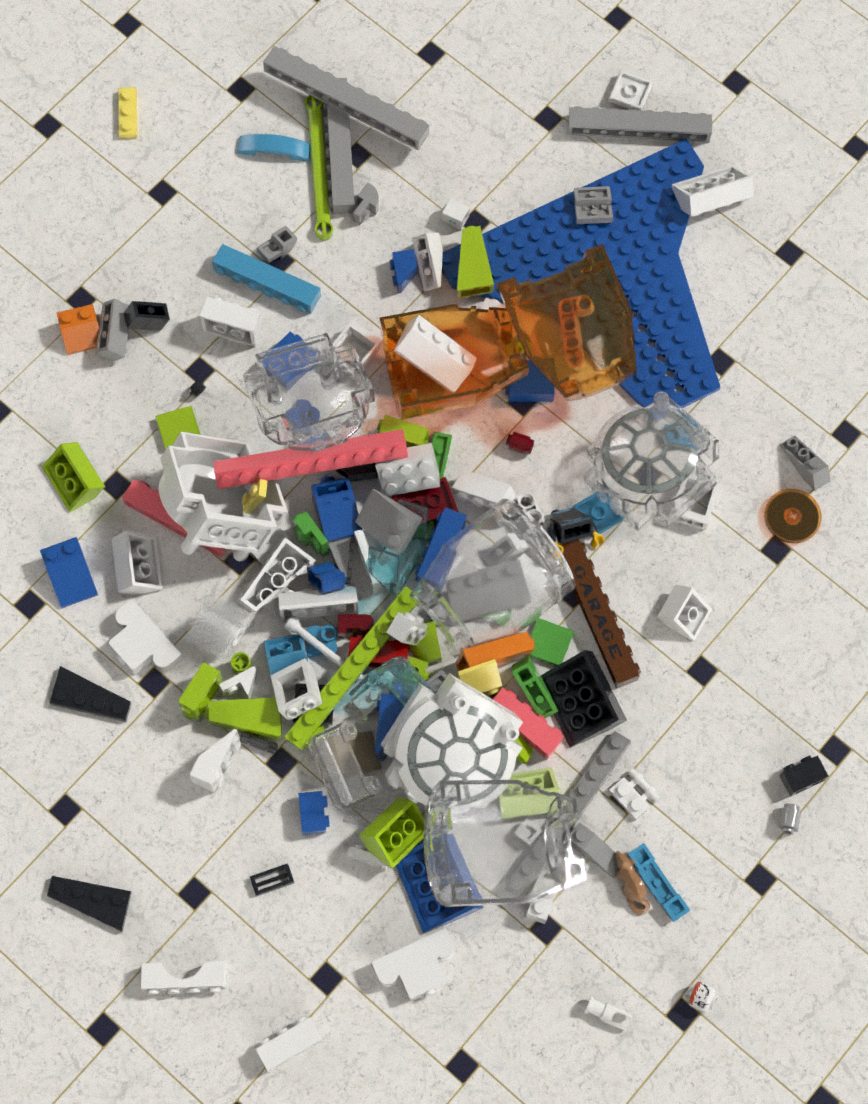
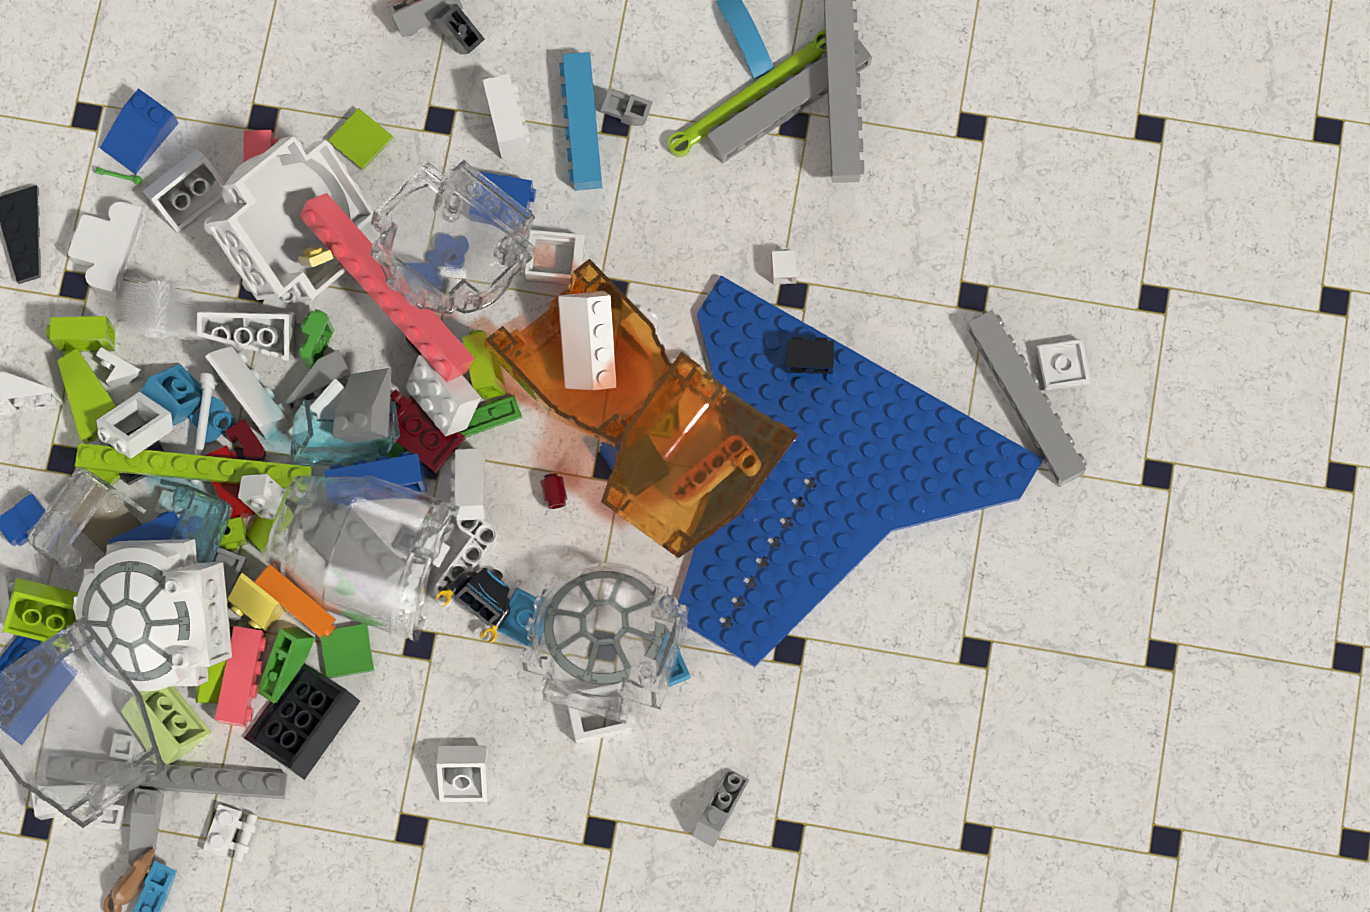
camera: 65 degrees right, 5 degrees up
lime slope [42,442,105,512] -> none
black plate [189,381,206,398] -> none
lime wheel [231,652,251,675] -> none
dark grey axle [240,731,278,754] -> none
blue brick [307,562,346,594] -> none
blue slope [311,474,362,542] -> none
light grey brick [353,183,379,225] -> none
blue slope [389,249,417,293] -> none
white slope [412,232,443,292] -> none
lime slope [457,226,494,299] -> none
reddish brown brick [558,540,641,689] -> none
light grey slope [574,186,613,224] -> none
white slope [672,165,753,216] -> none
clear orange piece [764,489,822,543] -> none
none -> bright green hinge [95,167,142,184]
none -> black brick [786,337,834,374]

